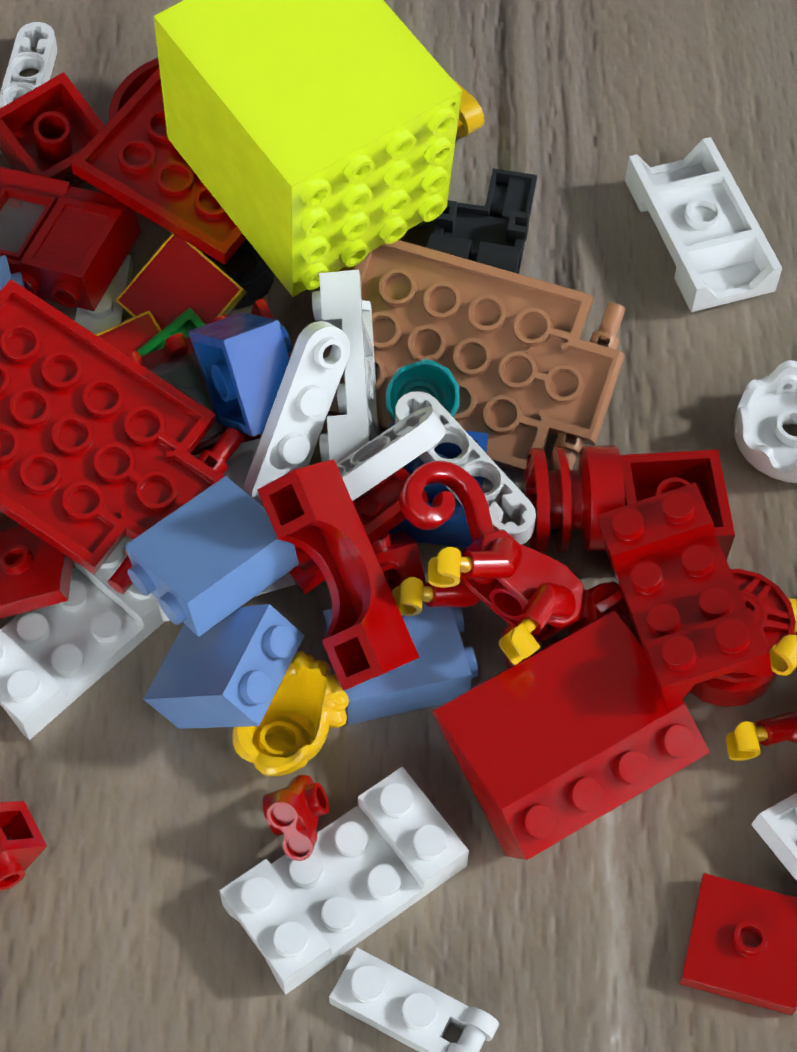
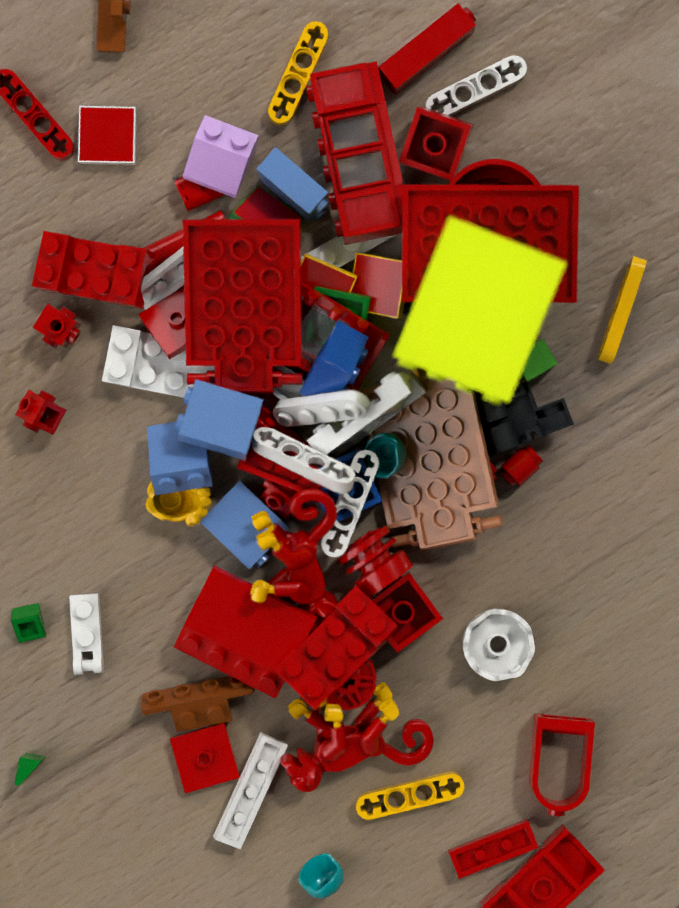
camera: 60 degrees right, 30 degrees up
white piece [219,767,469,995] -> none
red arch [257,459,420,691] -> none
red plate [262,775,329,861] -> none
white piece [625,137,782,312] -> none
none -> dark orange bracket [141,676,255,732]
none -> red brick [501,445,543,487]

